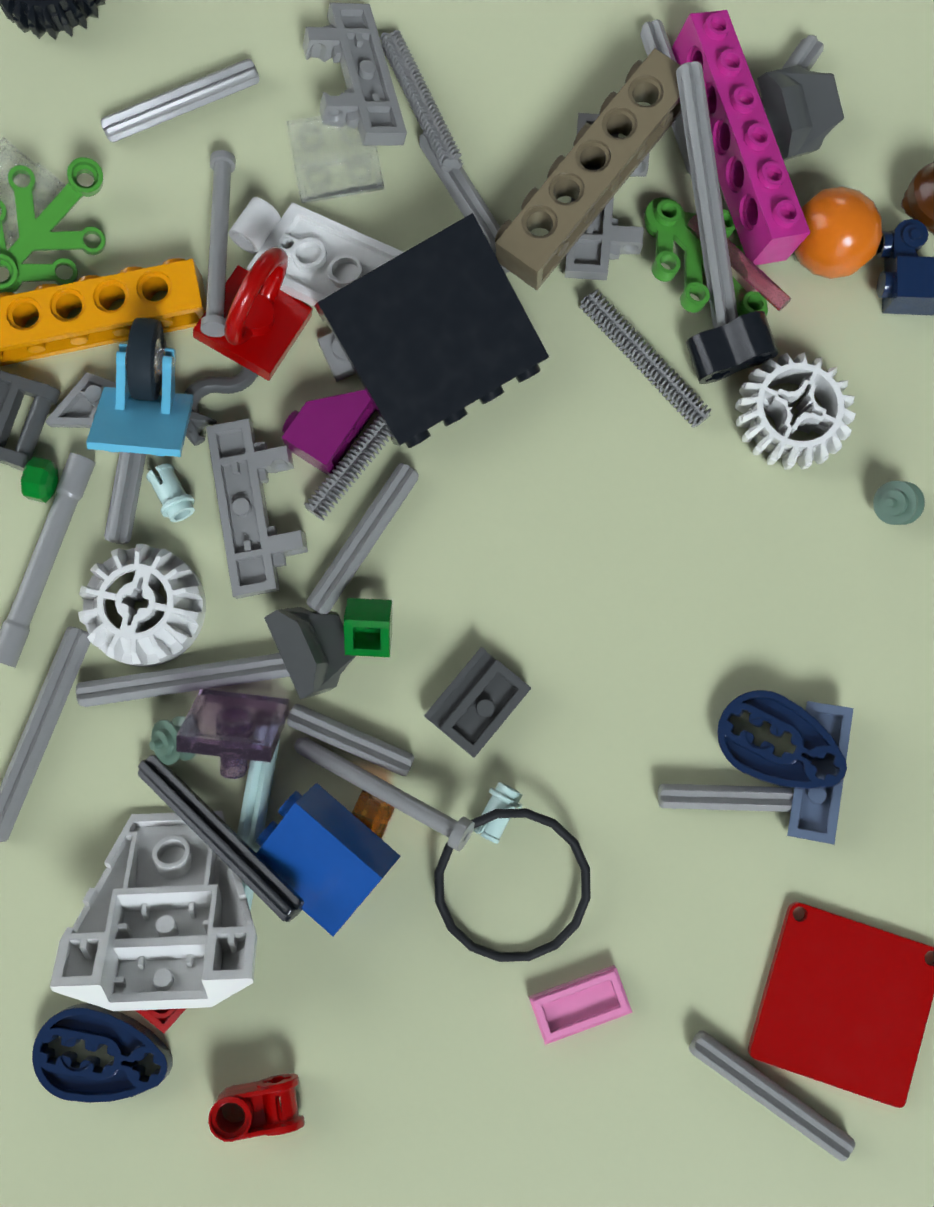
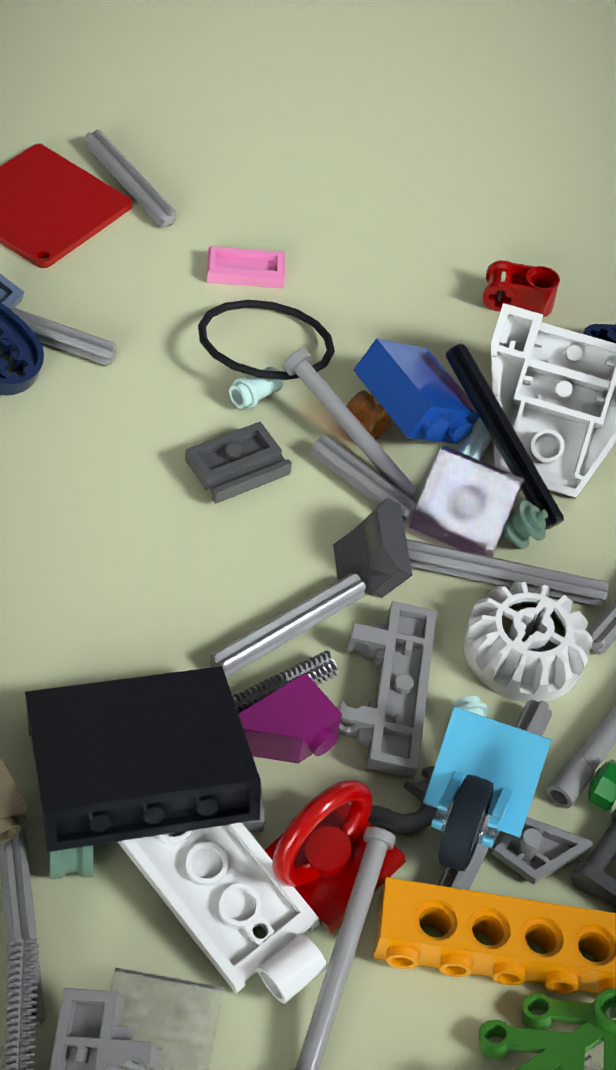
camera: 165 degrees left, 30 degrees down
green plate [344,598,392,657] -> none

